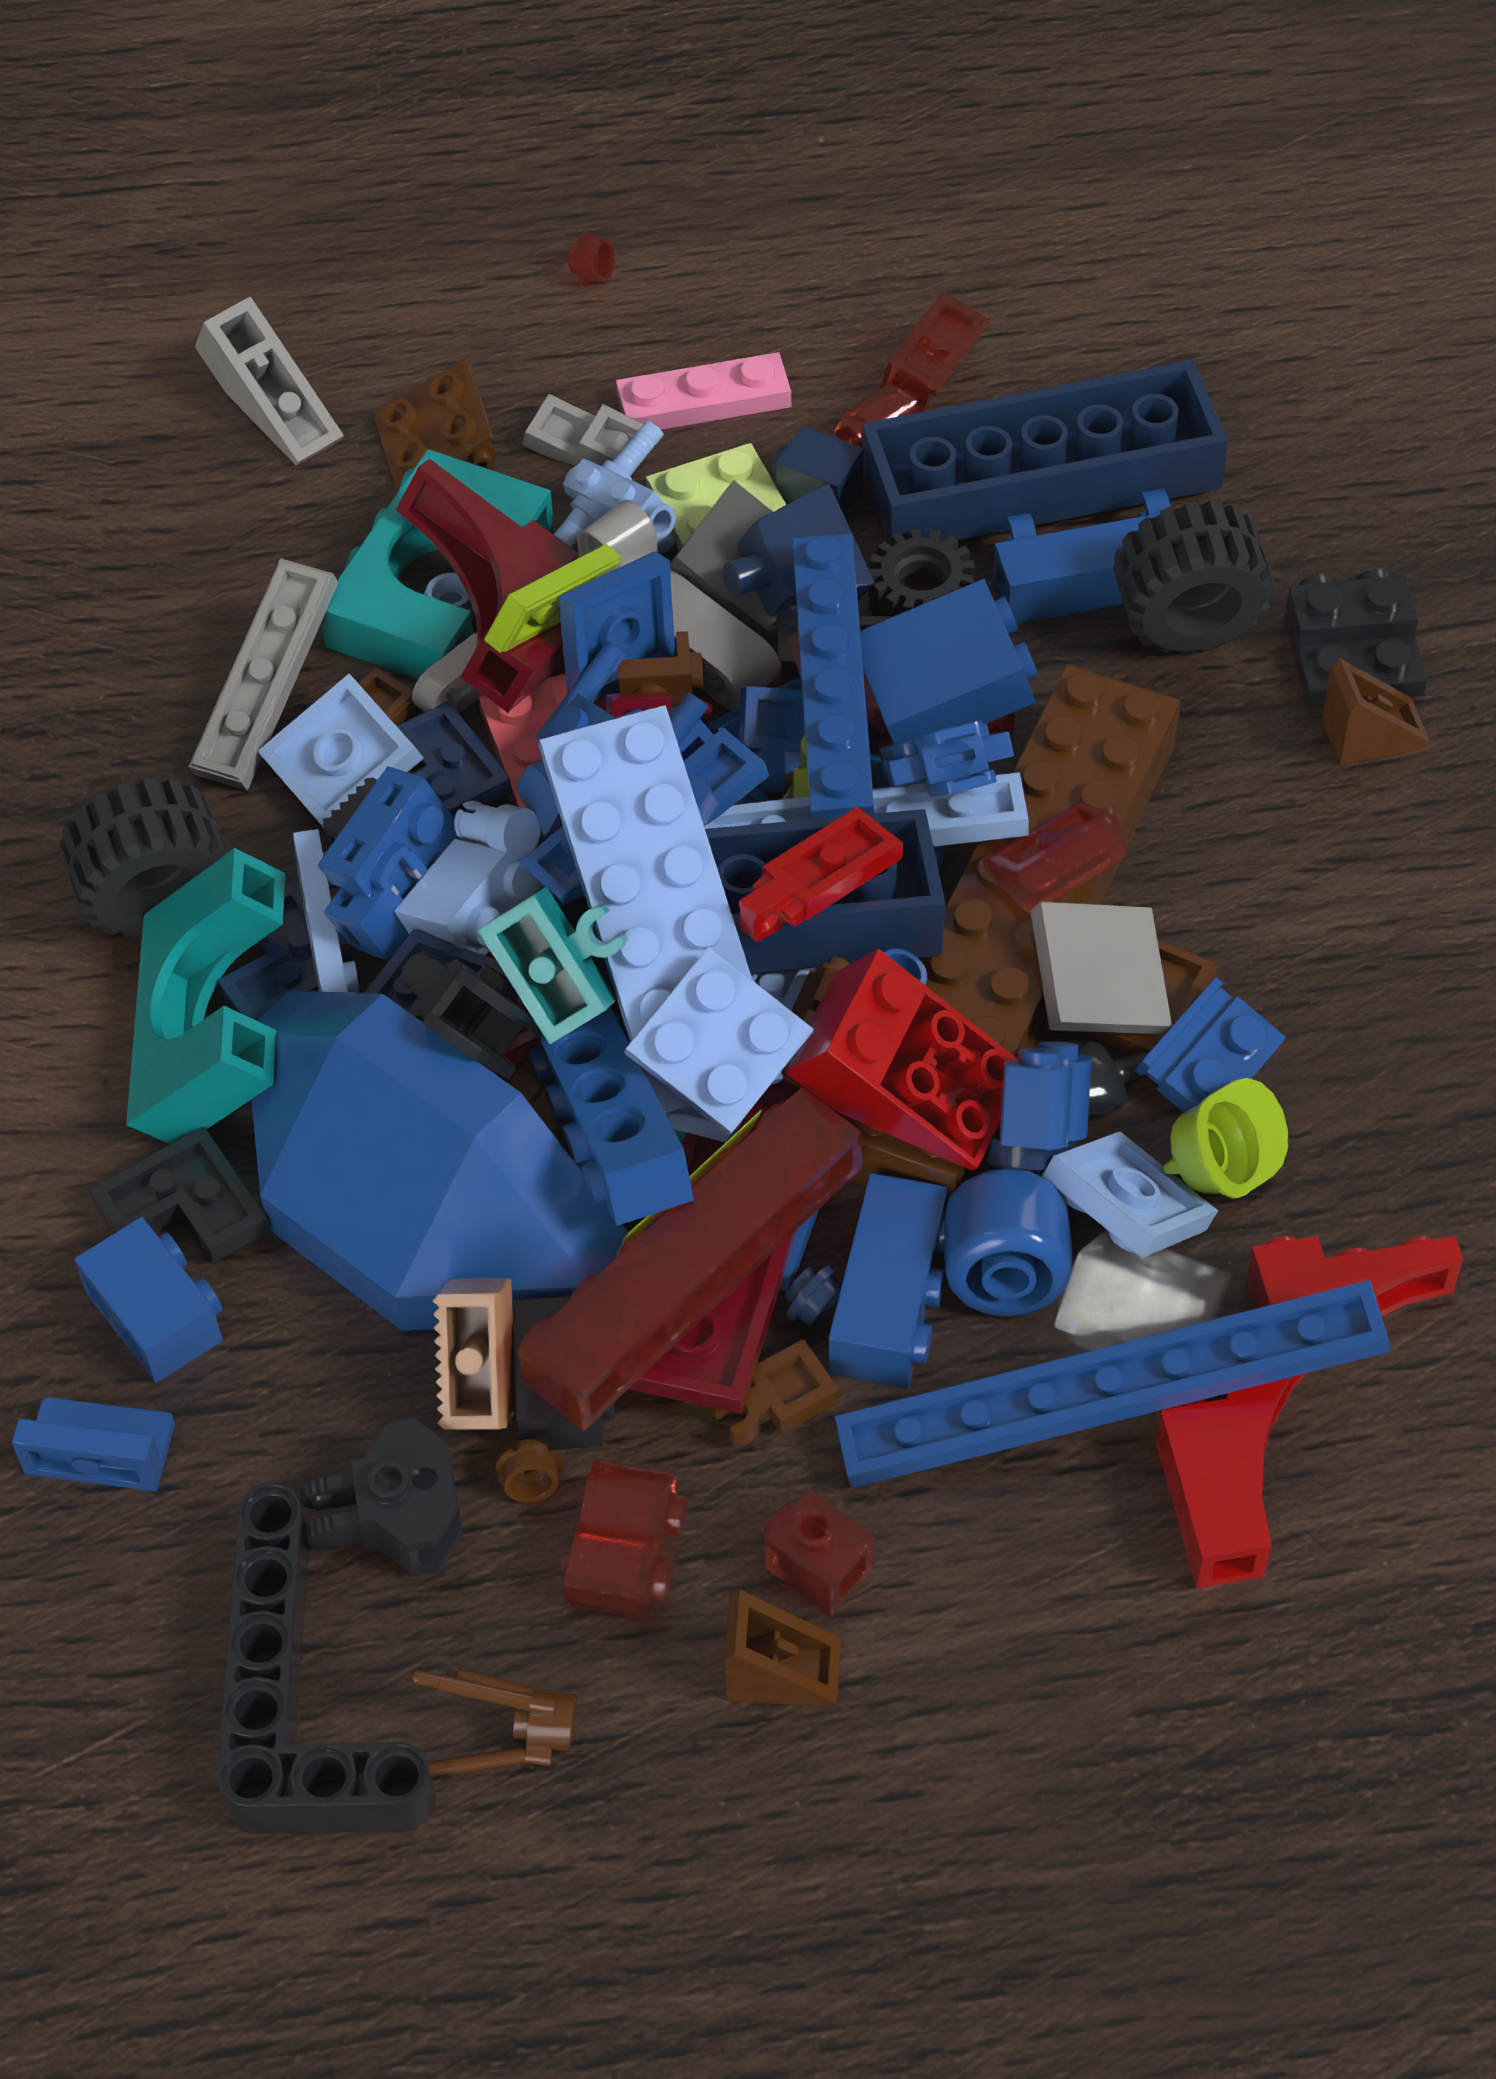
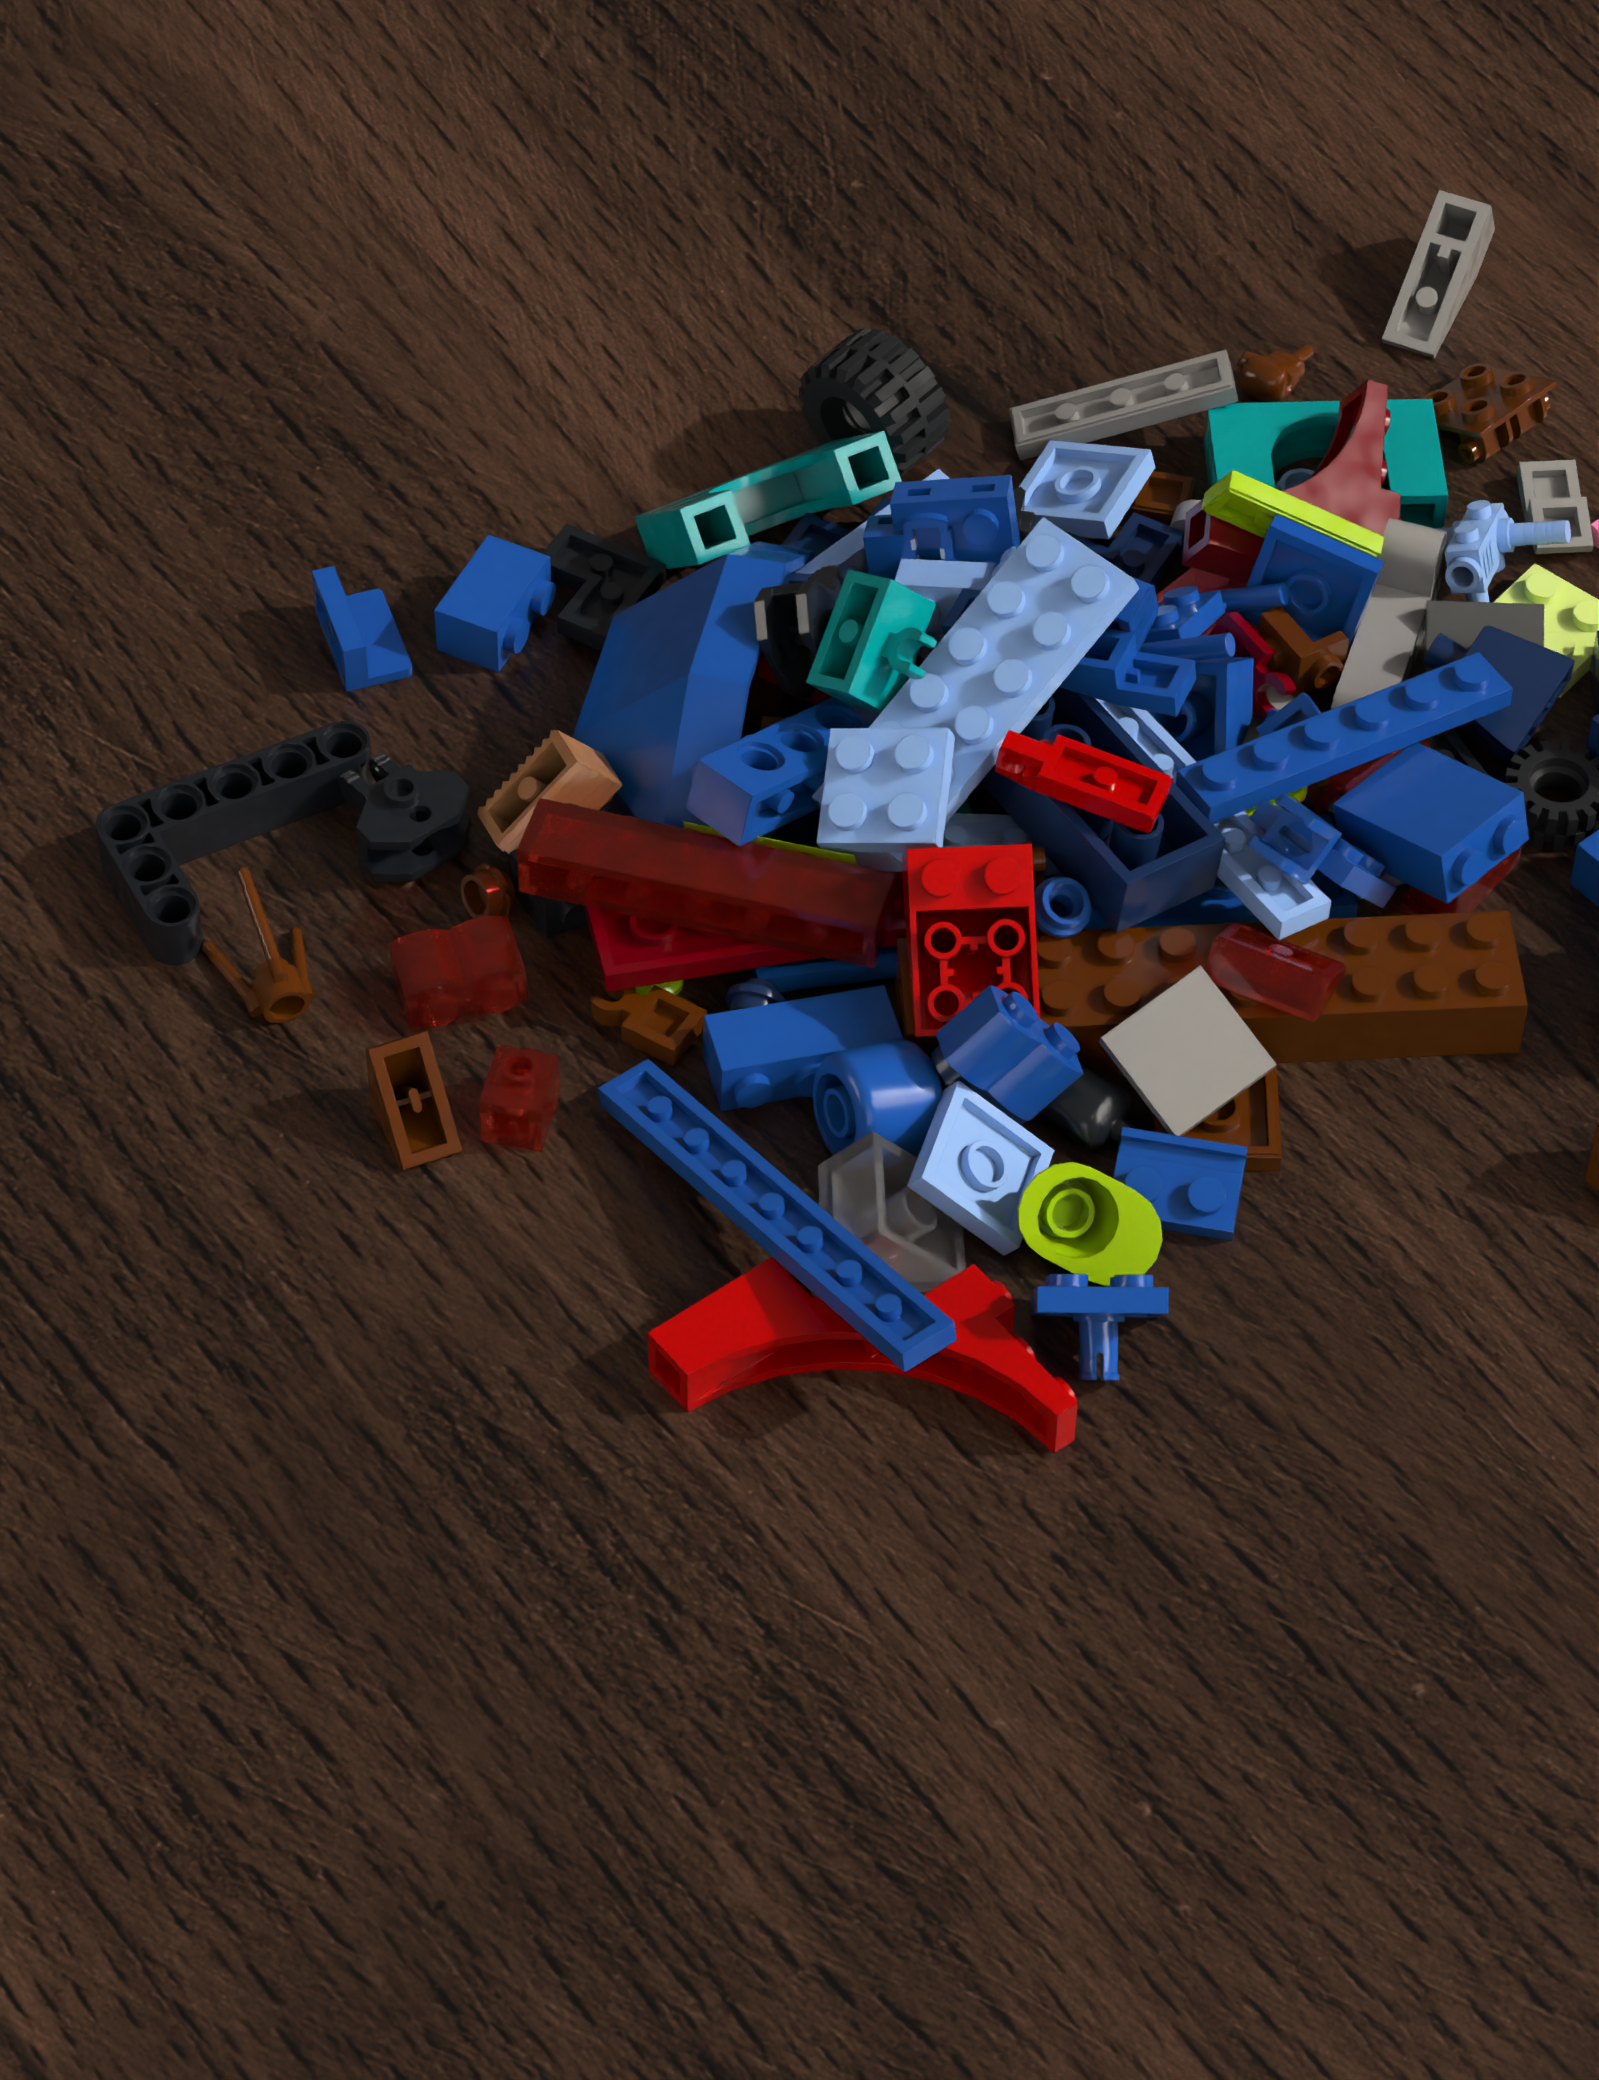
camera: 60 degrees right, 5 degrees down
none -> blue plate [1031,1274,1169,1381]
none -> reddish brown piece [1237,344,1314,402]

